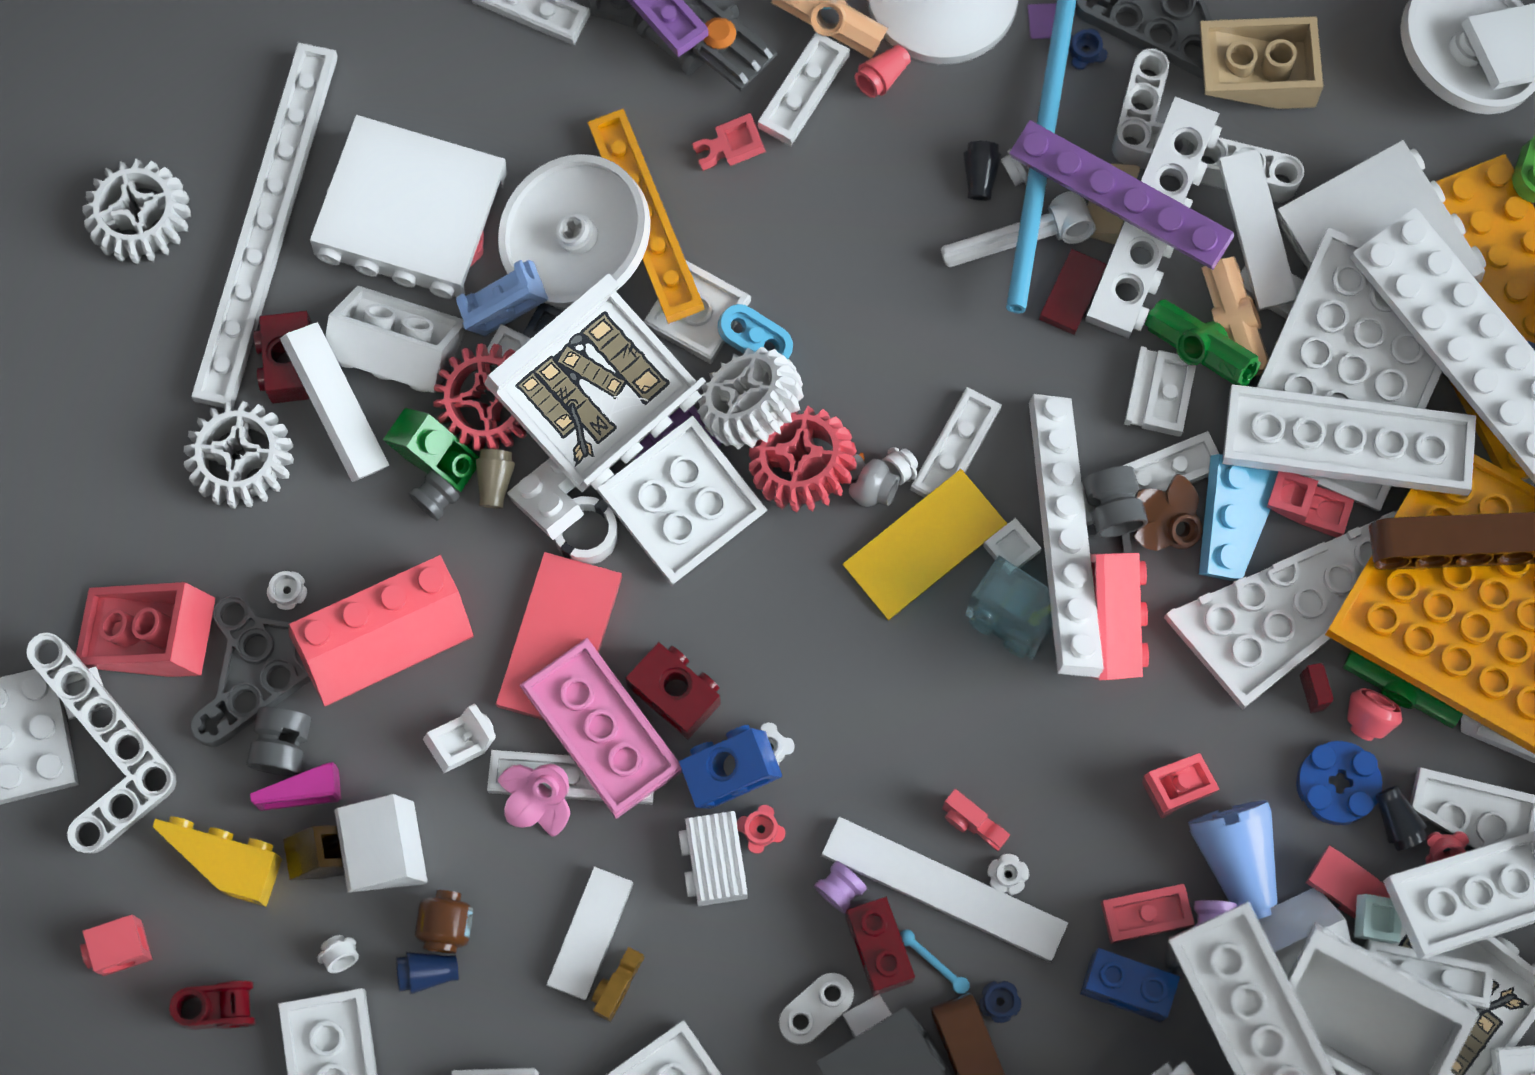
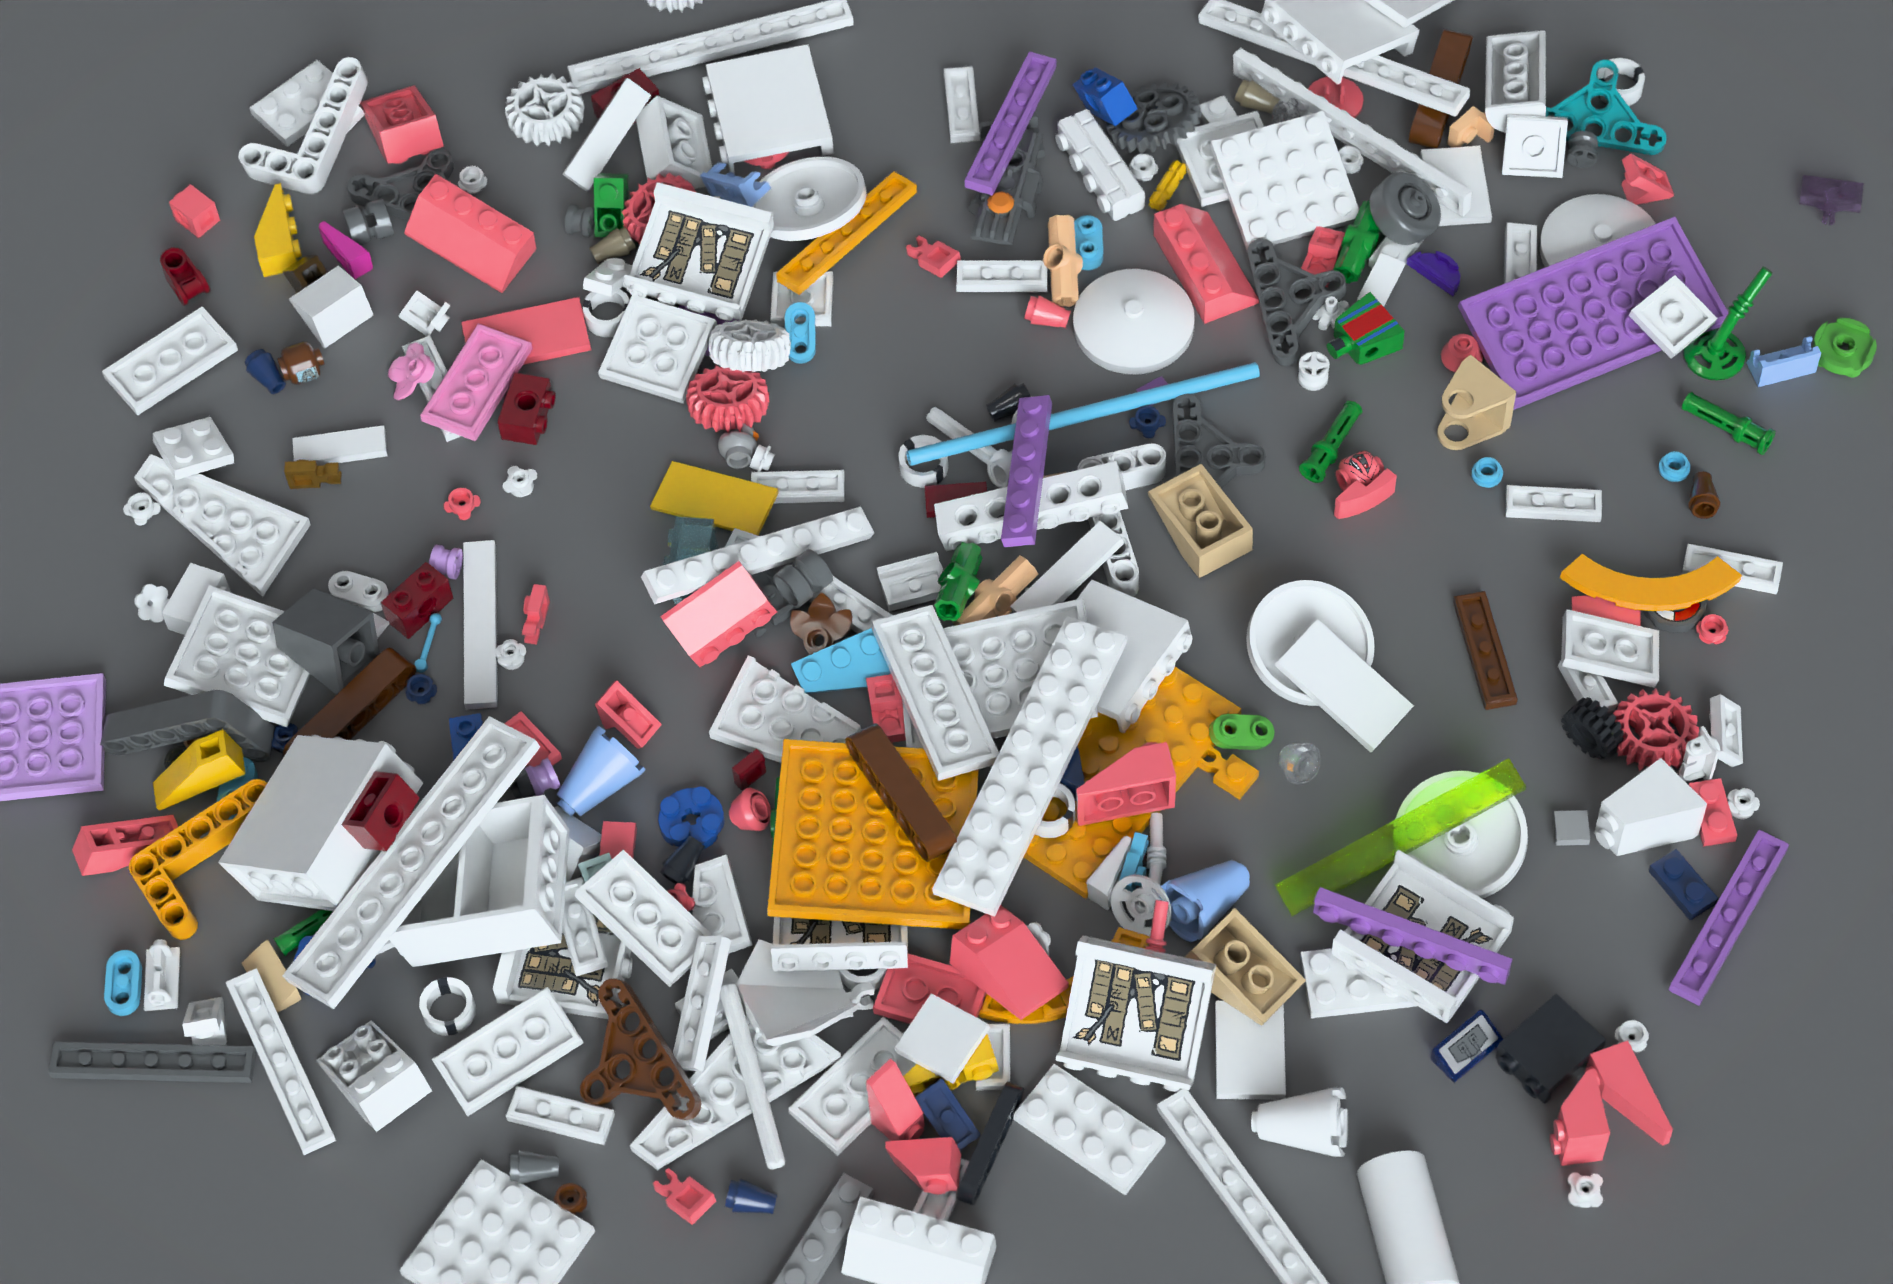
camera: 65 degrees right, 15 degrees down
white plate [317,935,359,973] -> none
blue brick [679,725,783,809] -> none
white brick [679,811,748,906] -> none
none -> white piece [898,435,949,488]

